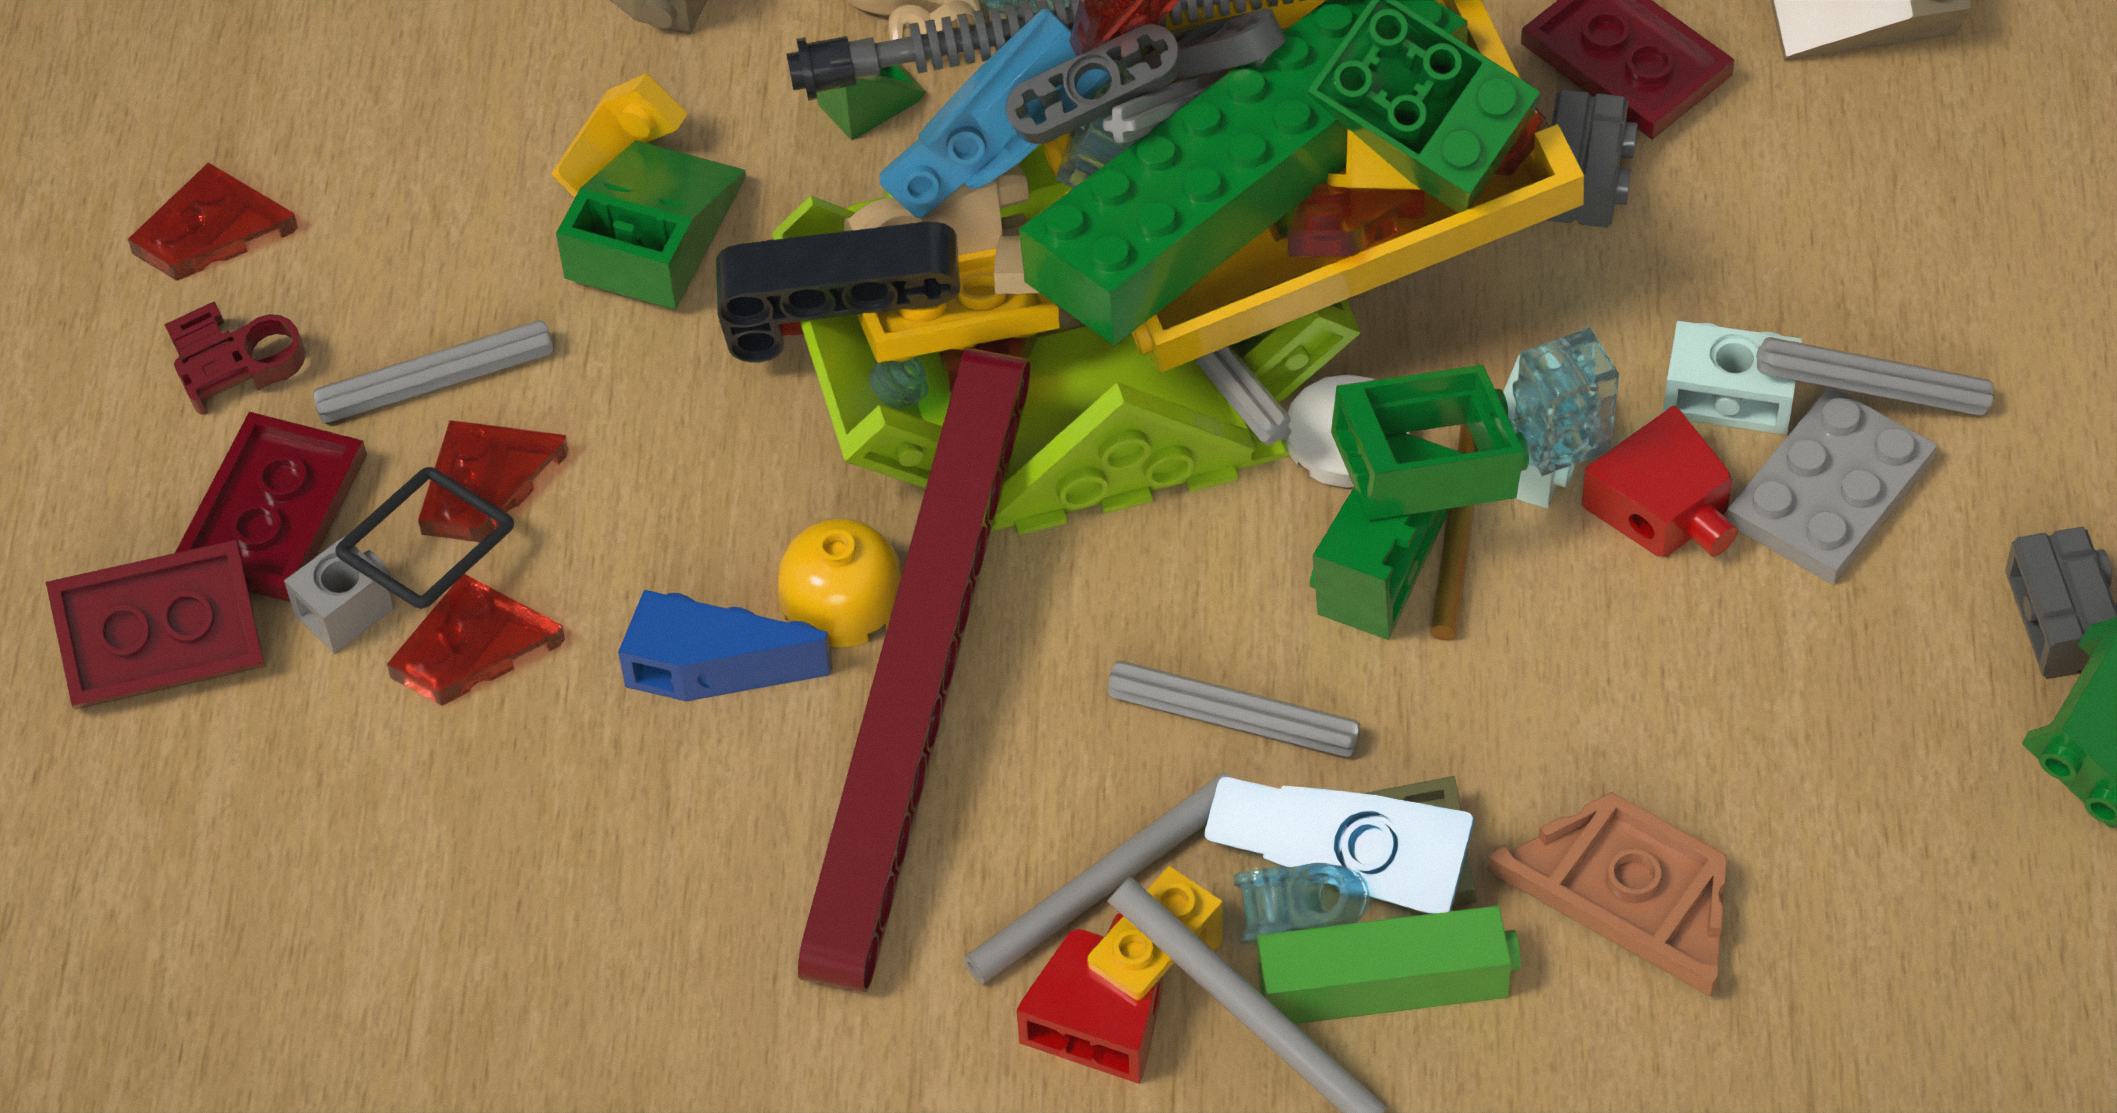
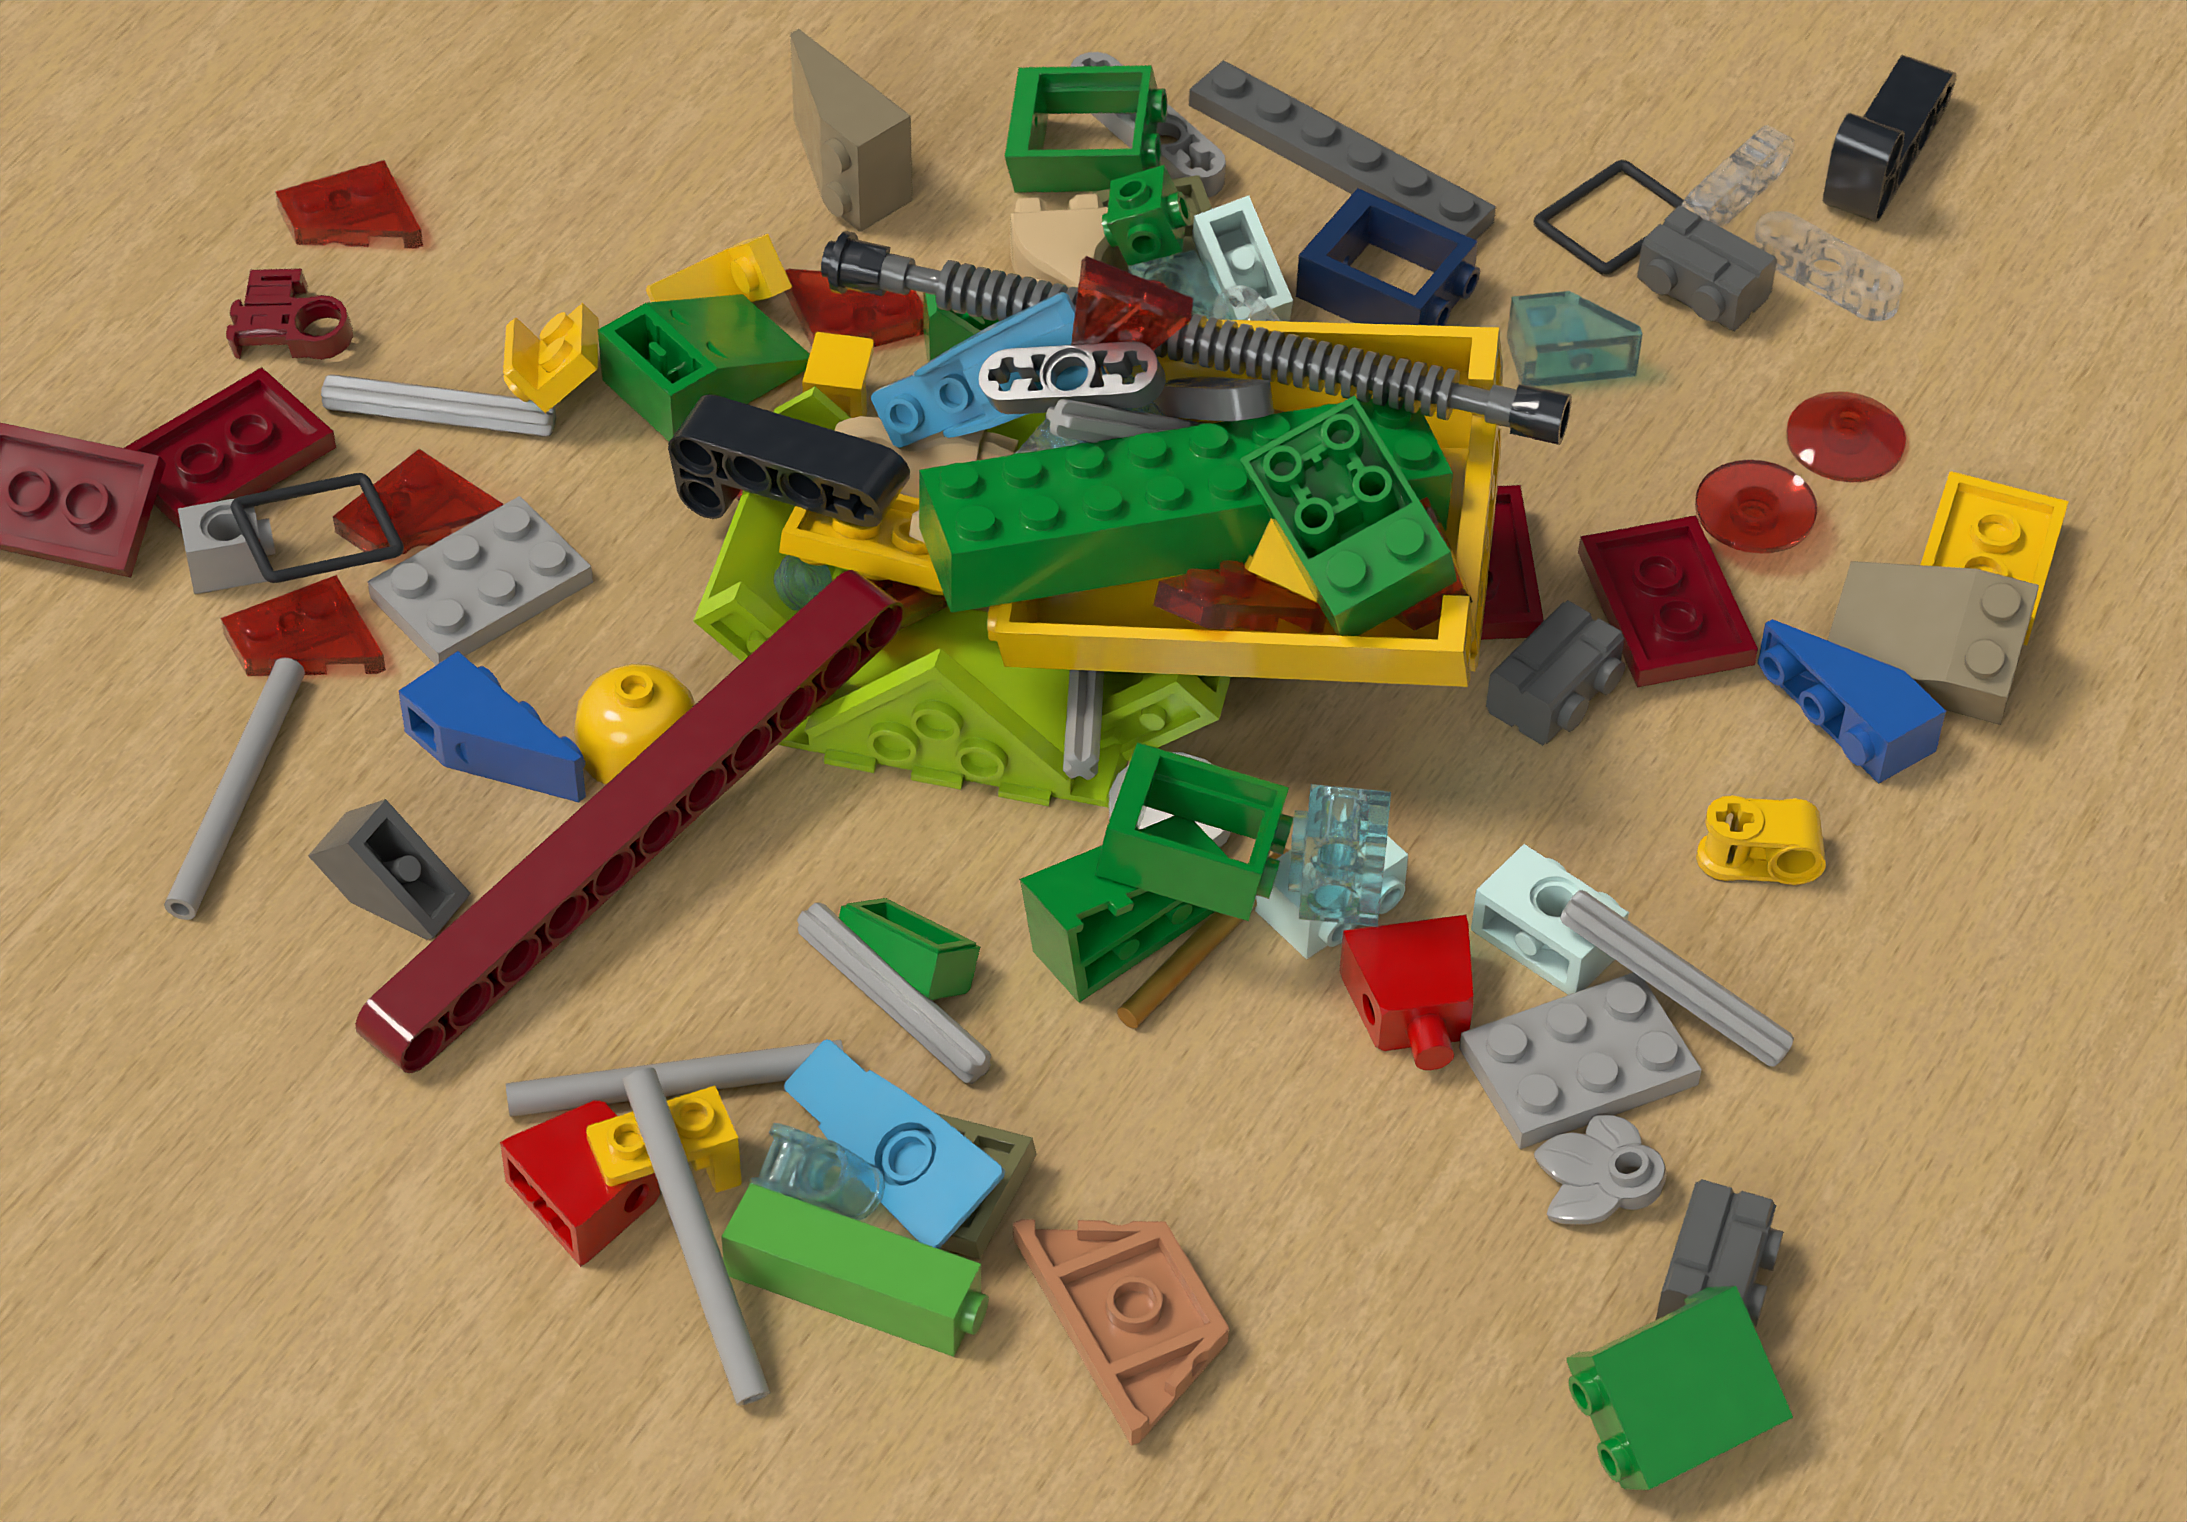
camera: 25 degrees right, 5 degrees down
none -> light grey piece [164,658,305,920]
none -> dark grey slope [308,799,471,940]
none -> light grey plate [367,496,593,665]
none -> yellow bracket [503,303,599,414]
none -> clear red wing [784,269,924,347]
none -> yellow panel [802,332,874,418]
none -> green slope [839,898,981,1000]
none -> light grey plate [1534,1115,1666,1224]
none -> yellow piece [1696,795,1826,885]
none -> blue slope [1757,619,1946,784]

